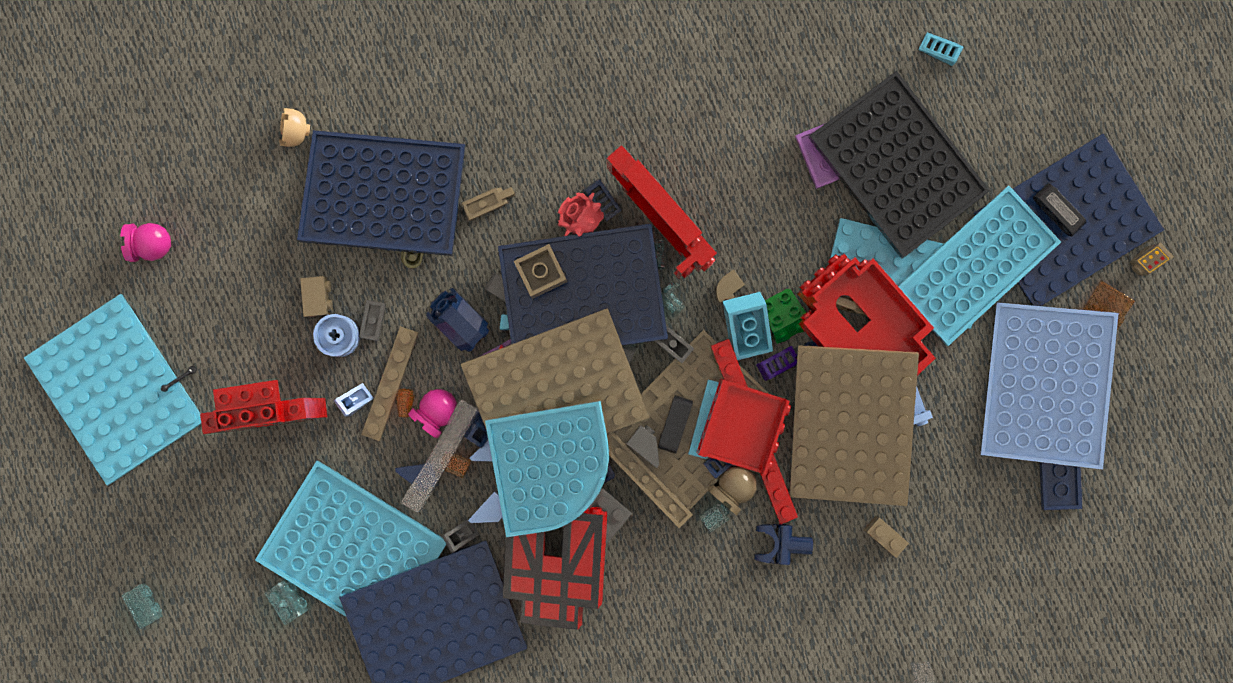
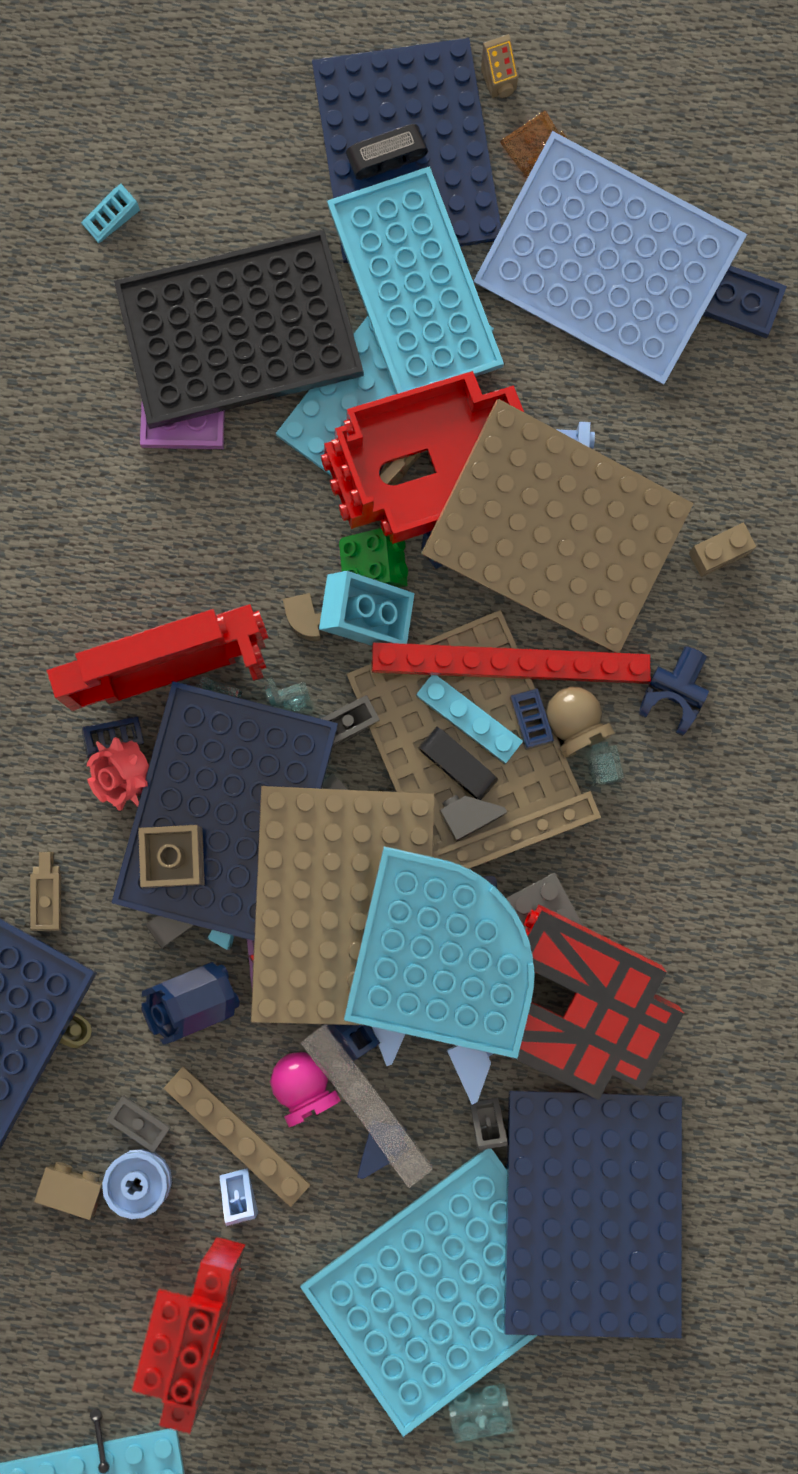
camera: 65 degrees left, 5 degrees down
clear orange cone [396,389,415,417] -> none
clear orange brick [440,451,471,478] -> none
red panel [696,378,791,476] -> none
dark purple slope [756,346,797,381] -> none

